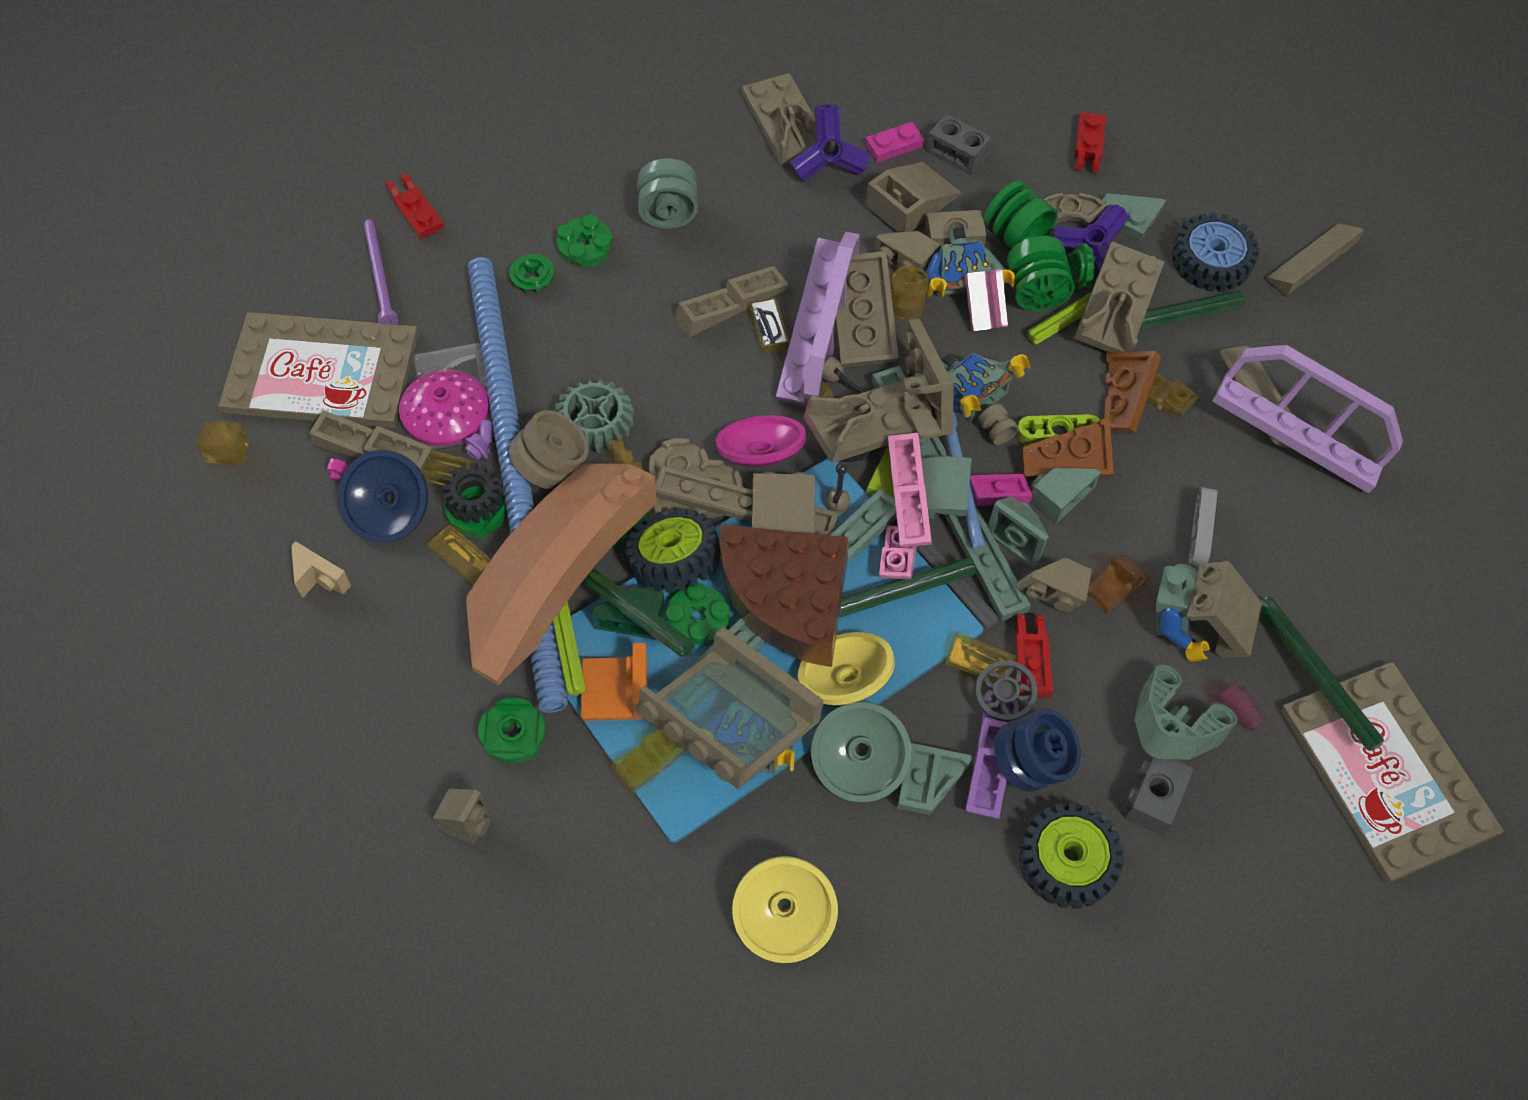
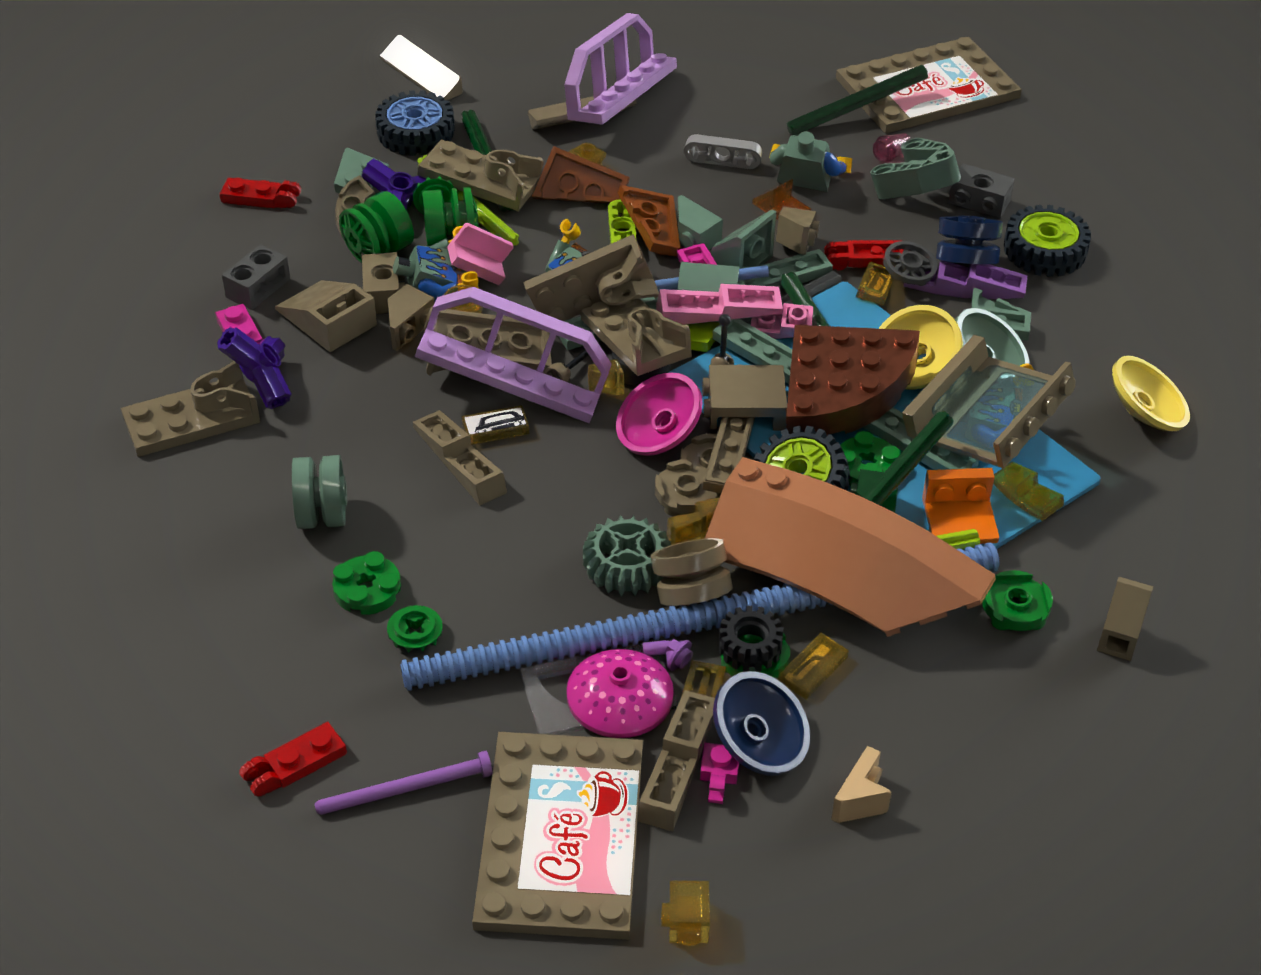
camera: 90 degrees left, 15 degrees down
dark tan panel [1187,561,1262,658] -> none

